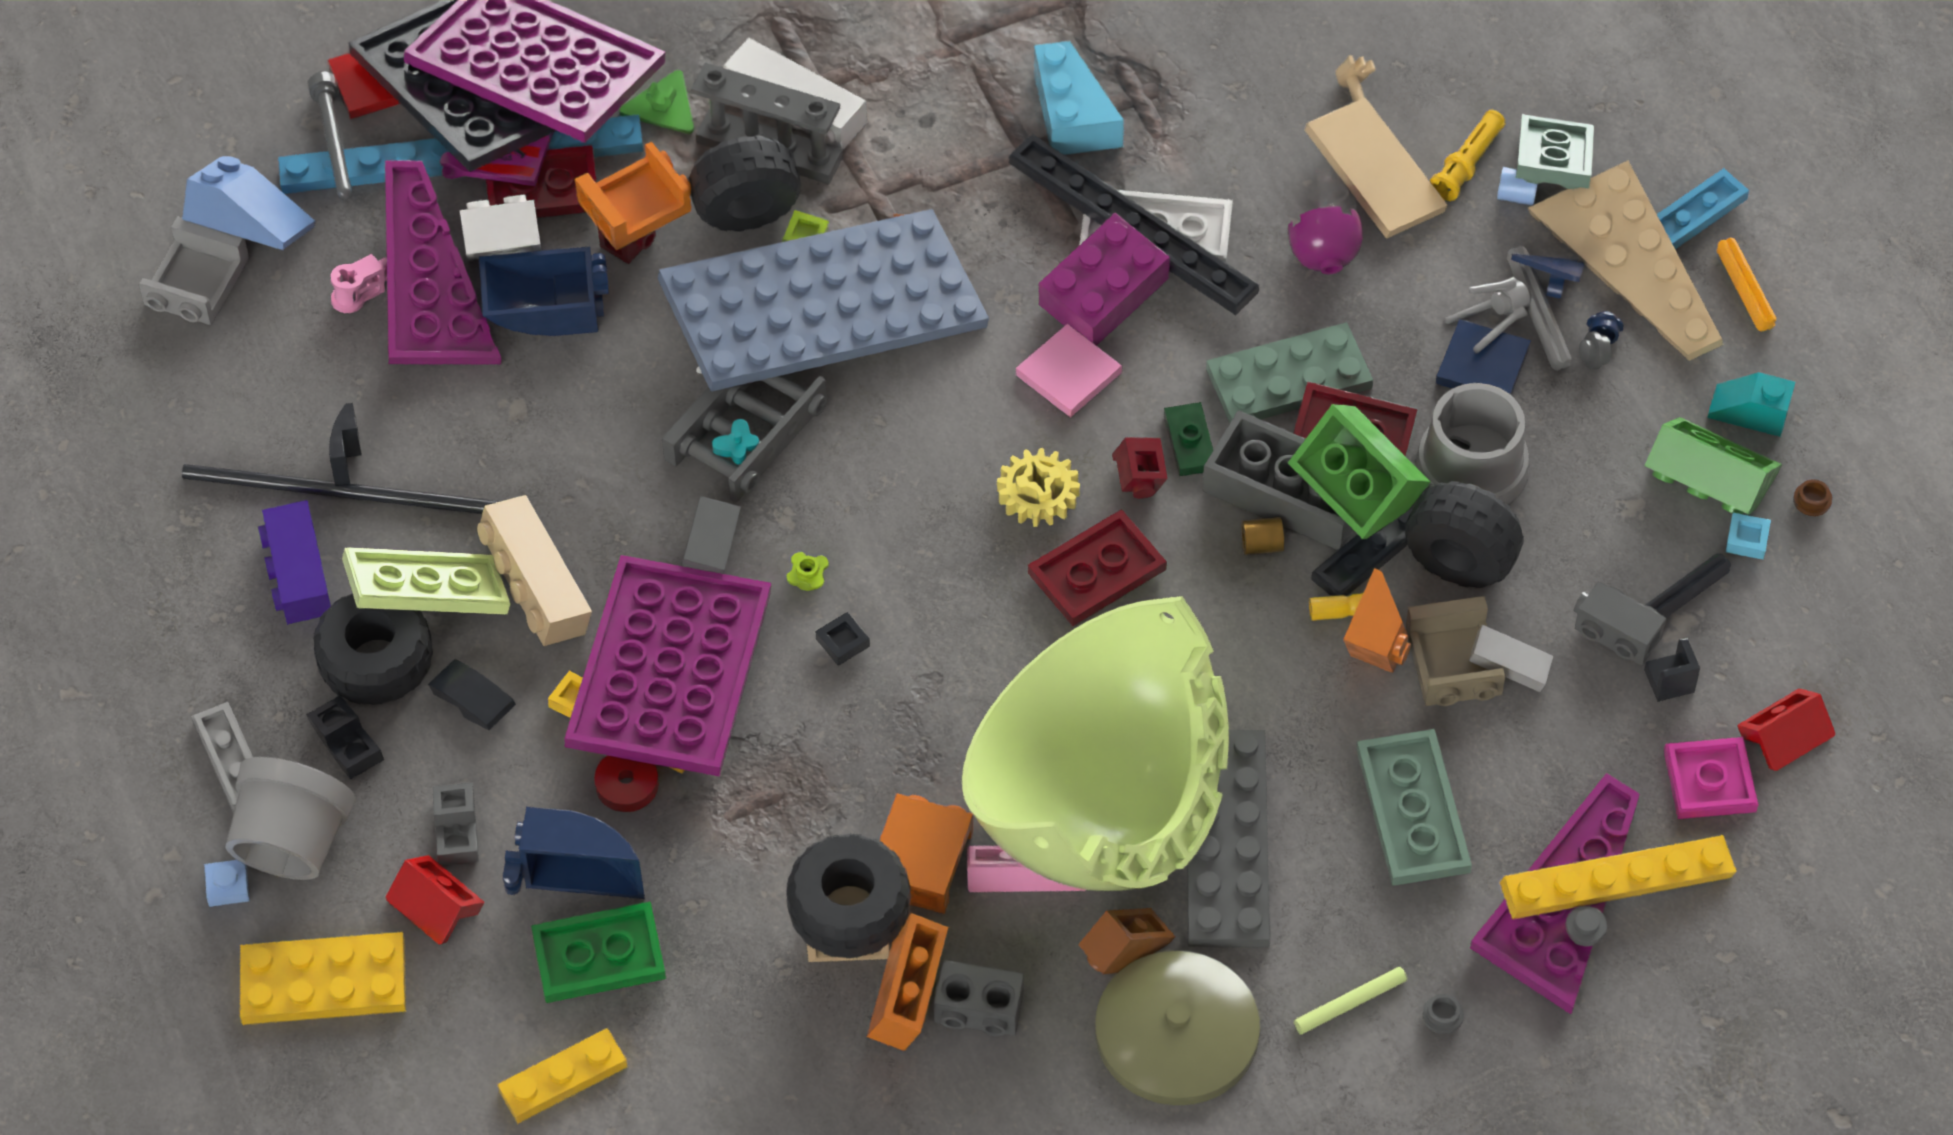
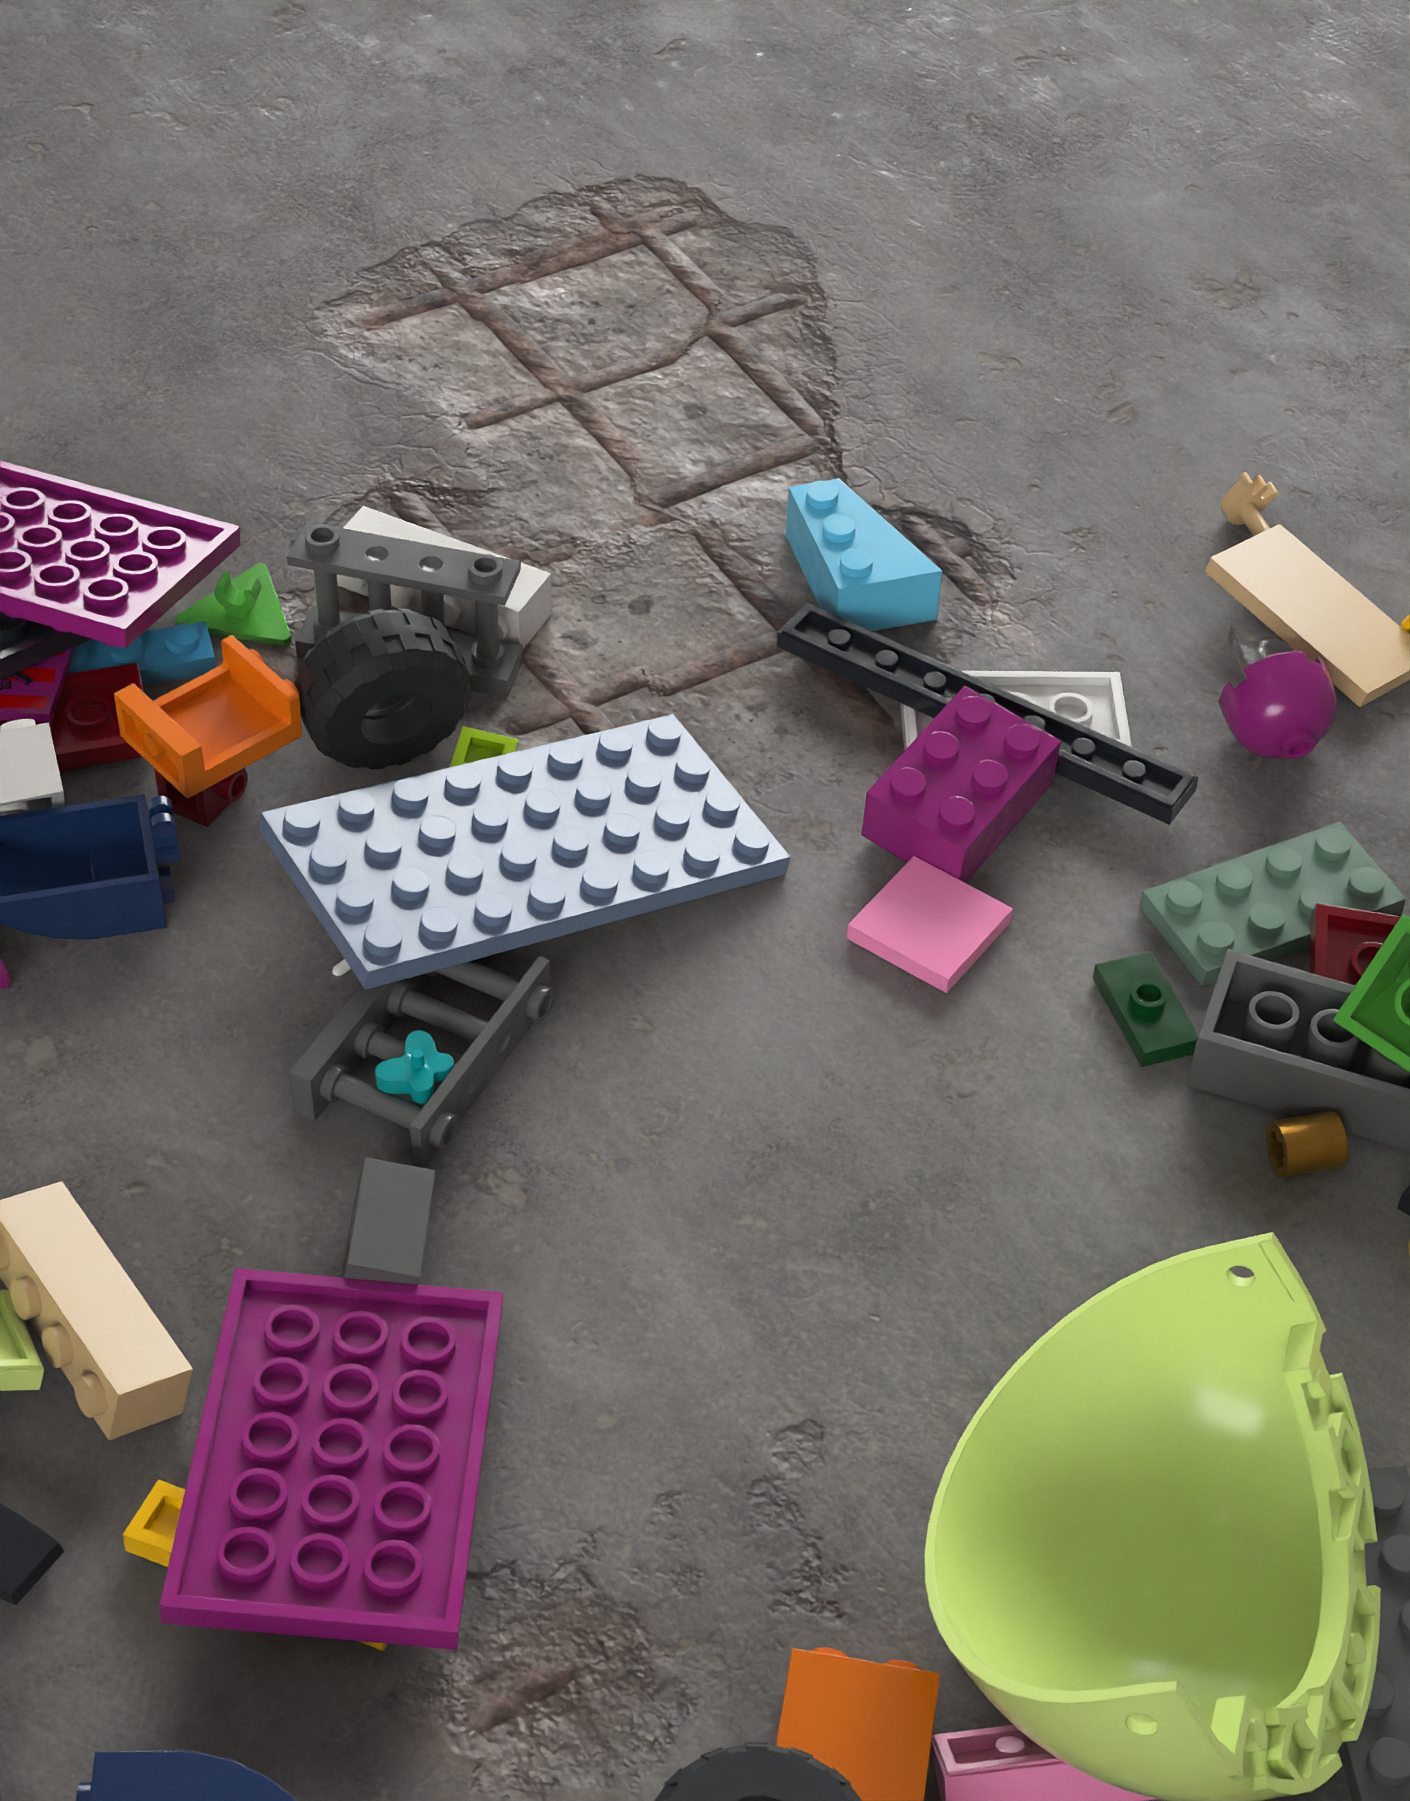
camera: 10 degrees left, 10 degrees down
red piece [594,755,659,812] -> none
lime plate [787,552,829,591] -> none
black plate [815,612,870,666] -> none
light yellow gear [997,448,1080,527] -> none
dark red plate [1028,509,1167,626] -> none
dark red brick [1112,437,1168,499] -> none

